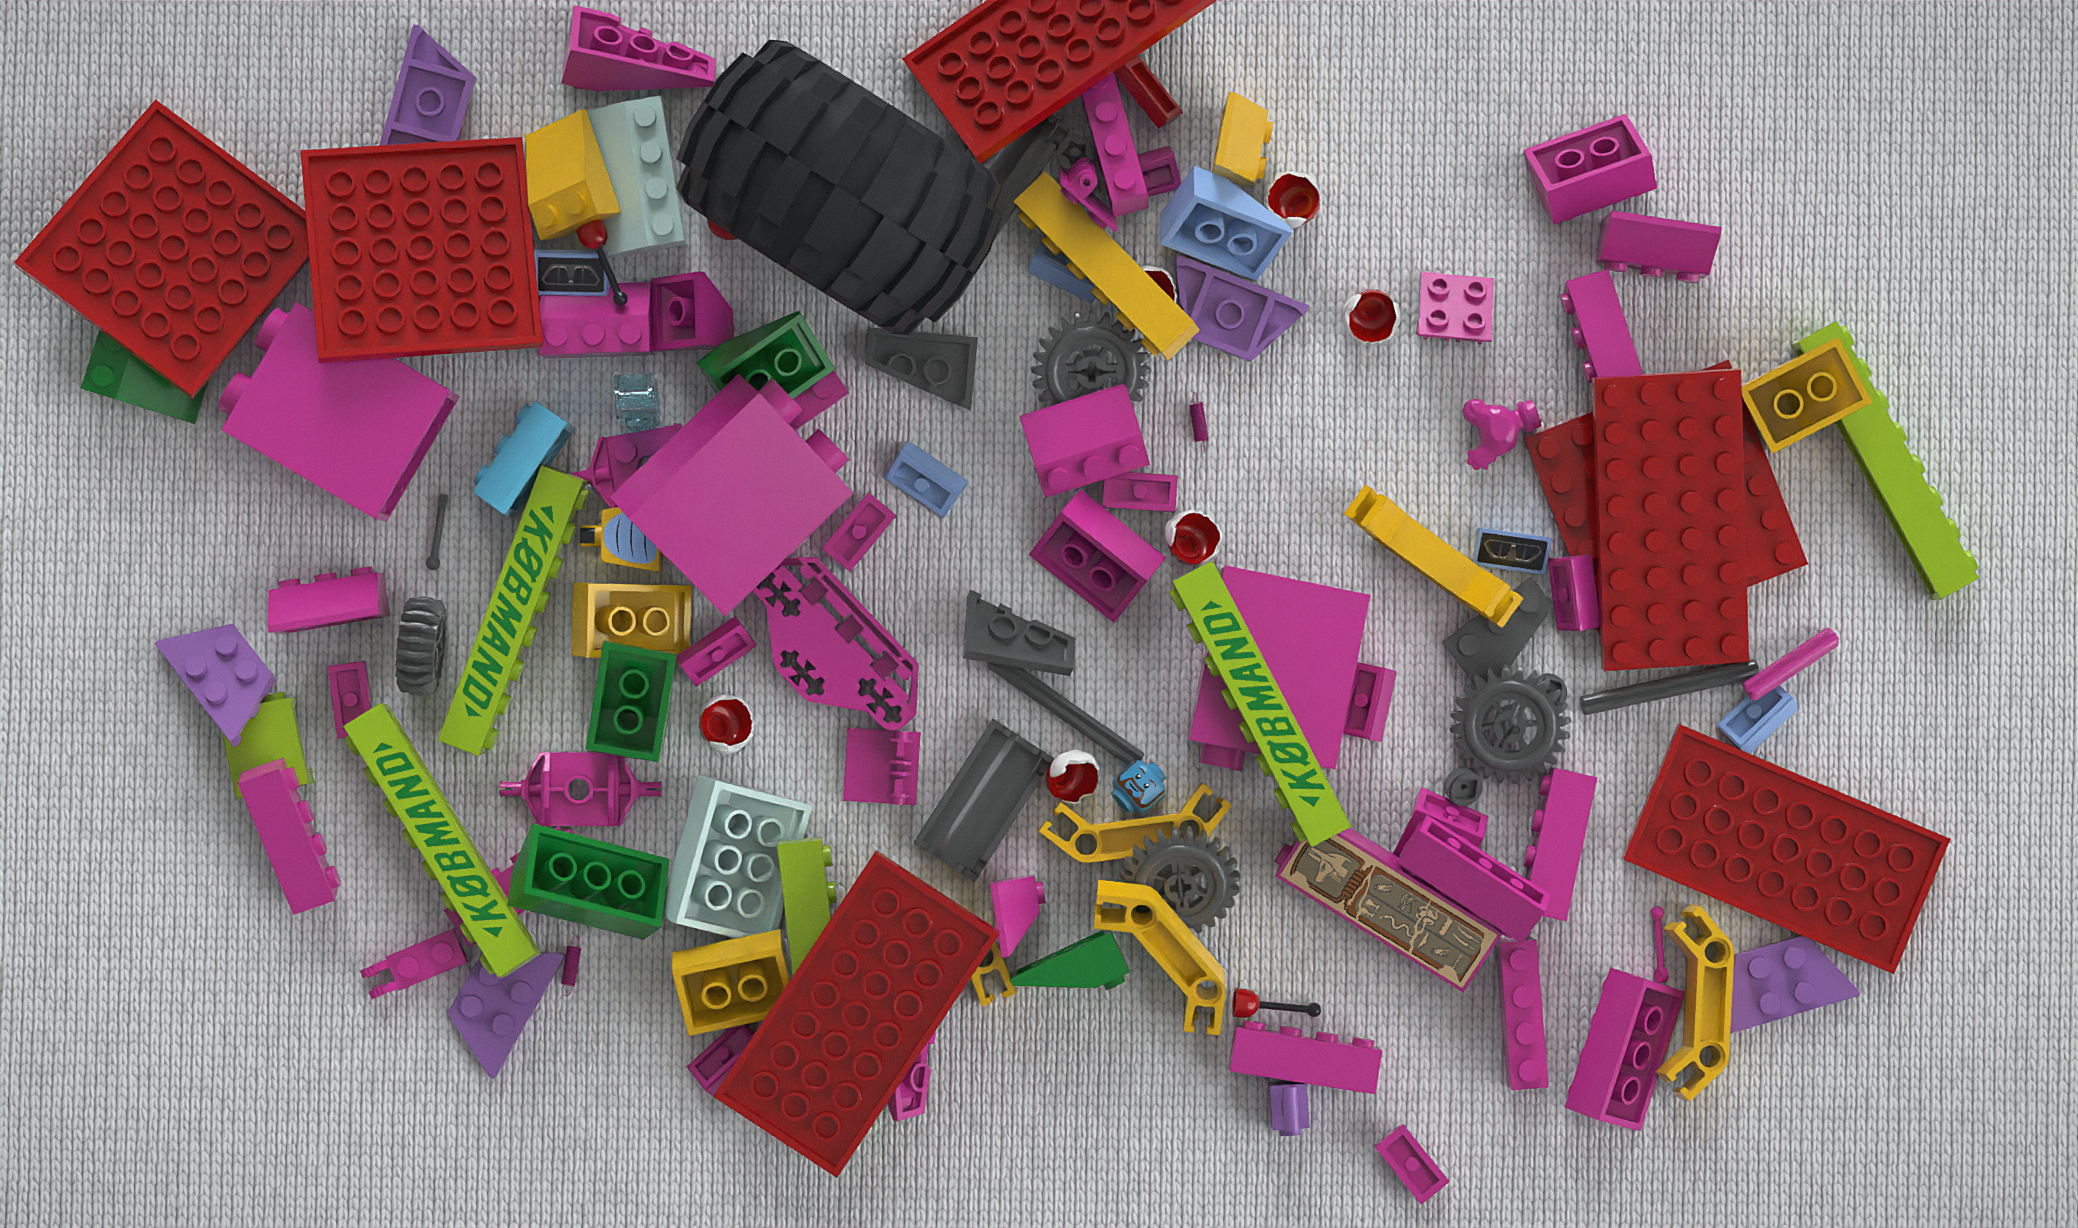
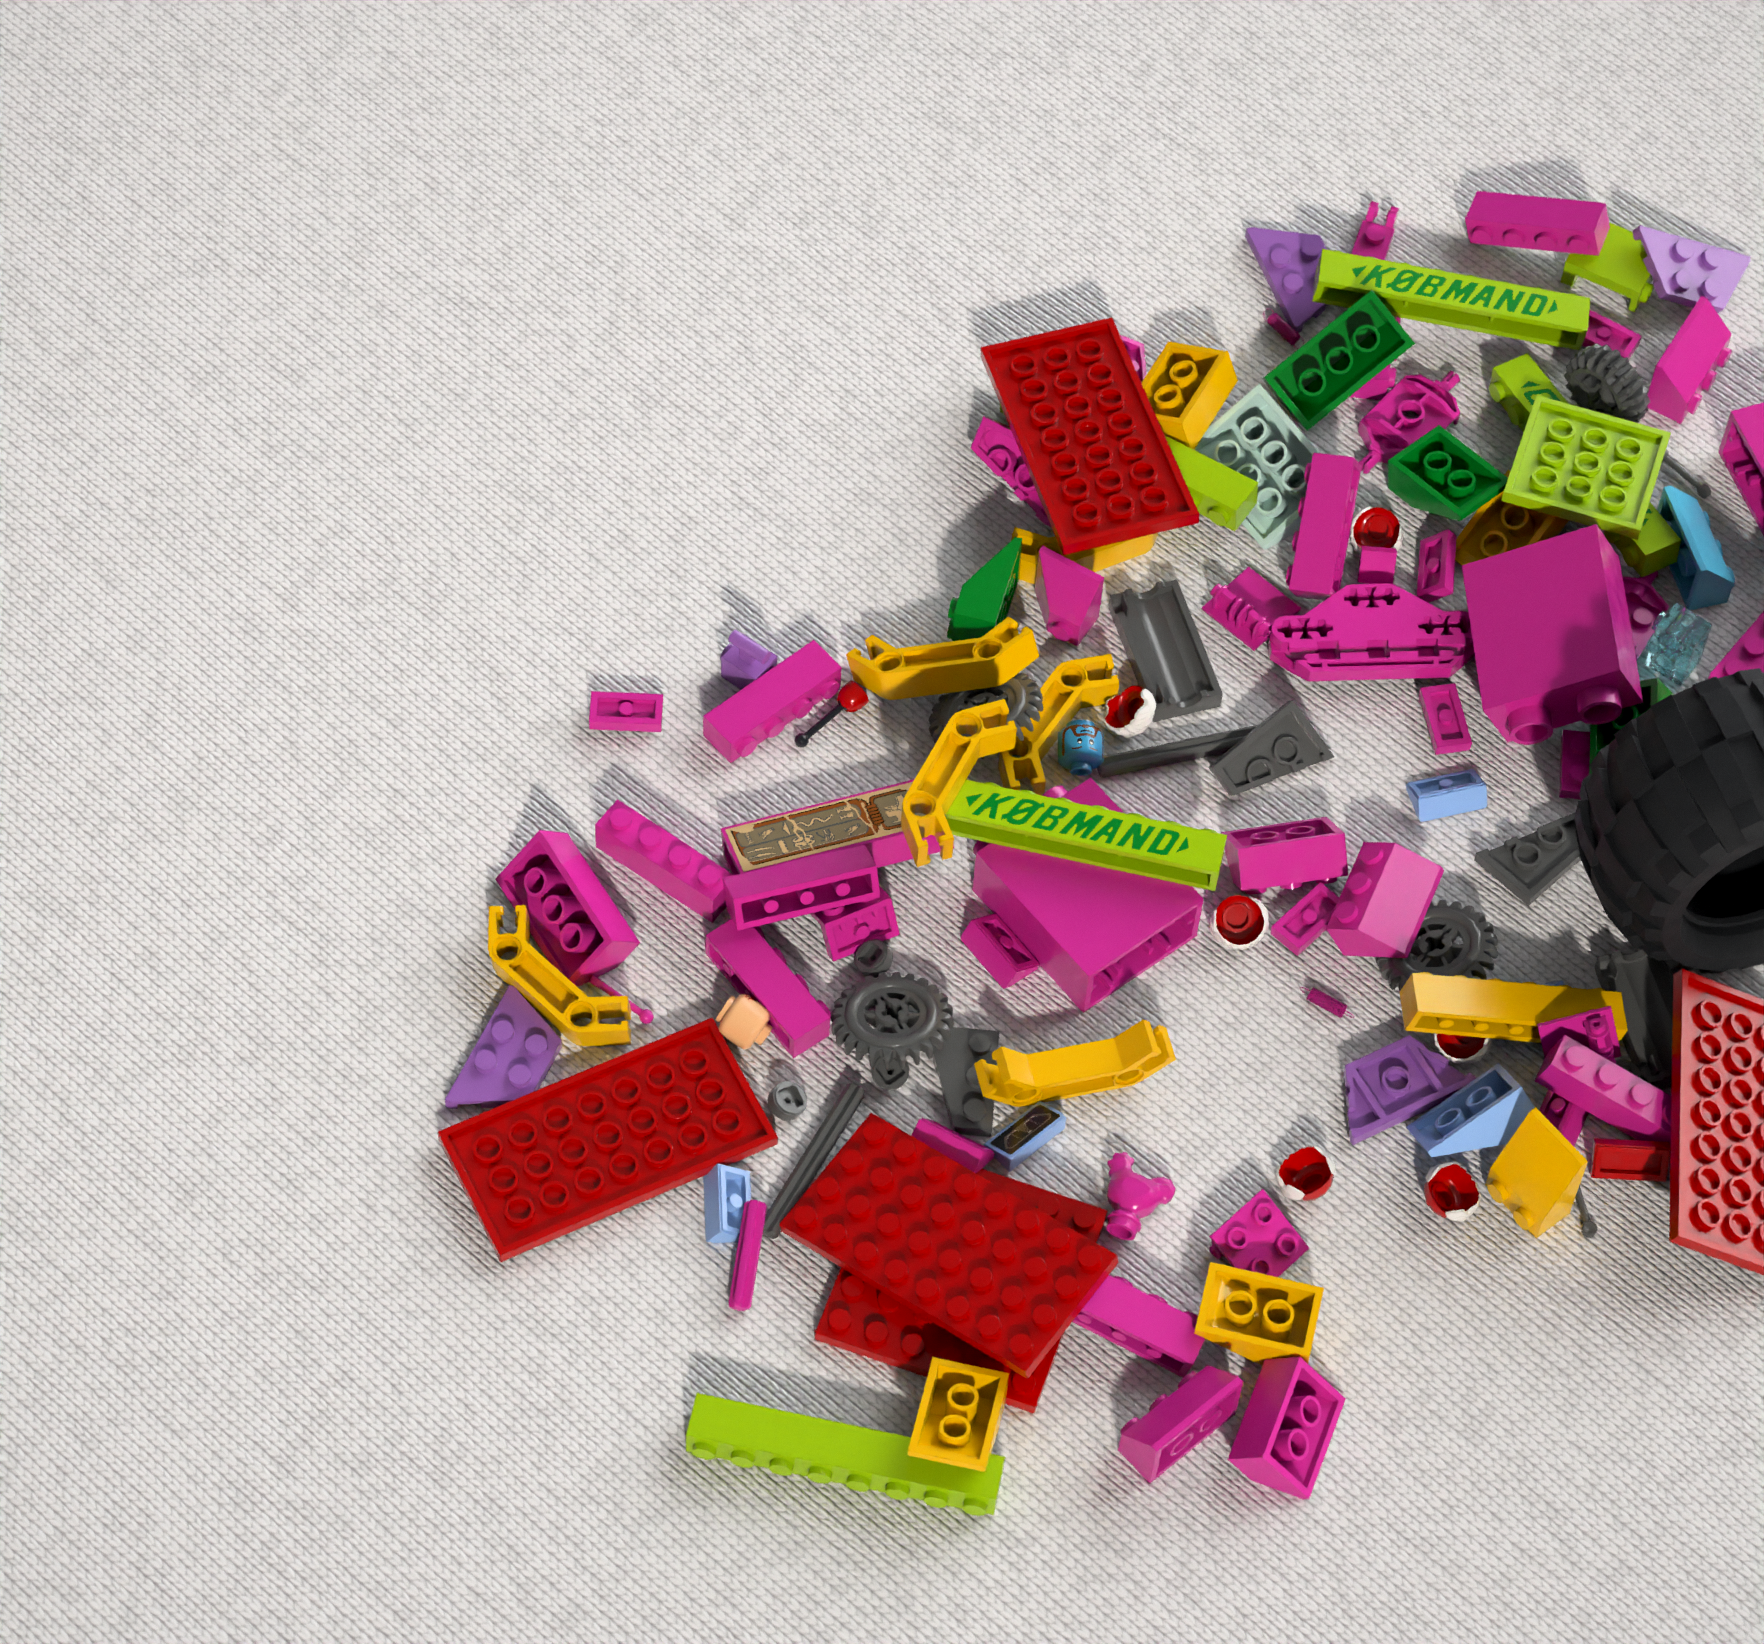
camera: 130 degrees right, 30 degrees down
none -> light nougat head [715,994,773,1050]
none -> dark grey tile [768,1081,807,1121]
none -> yellow piece [901,699,1017,867]
none -> yellow slope [1194,1262,1324,1366]
none -> dark pink brick [1286,453,1362,600]
none -> dark pink tile [1357,546,1397,584]
none -> lime plate [1501,395,1671,540]
none -> dark grey hinge [1575,1185,1597,1238]

